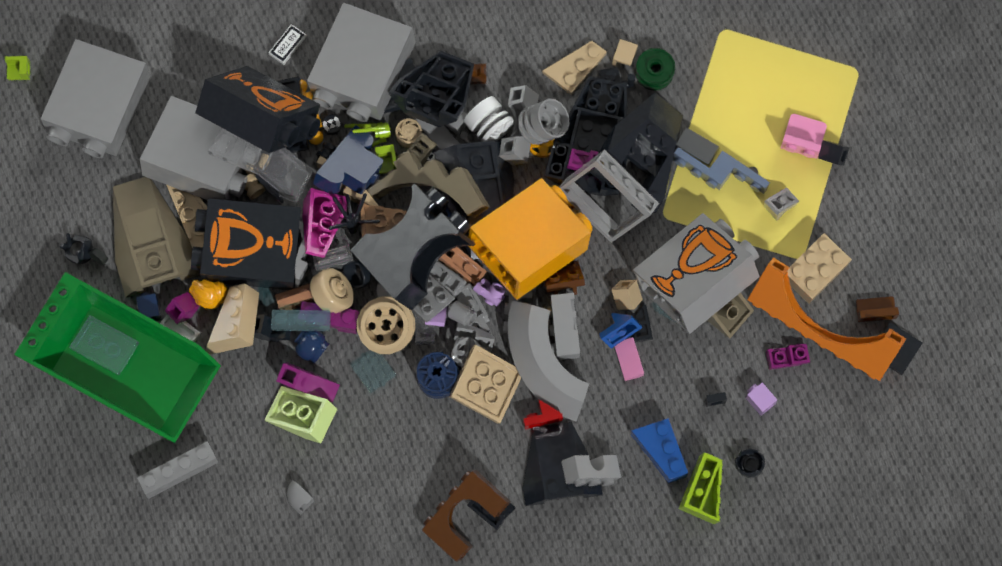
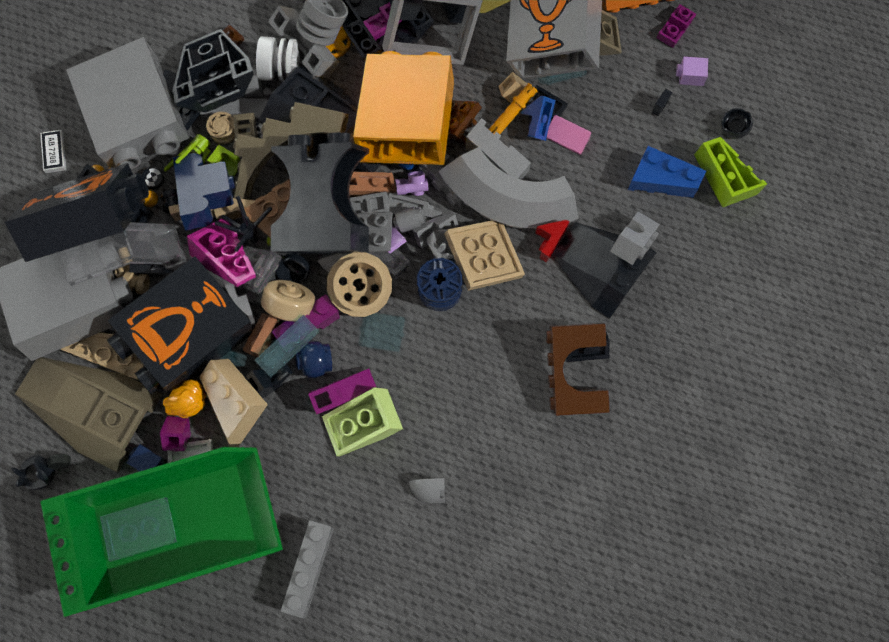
camera: 45 degrees left, 0 degrees up
none -> light orange pin [488,83,538,134]

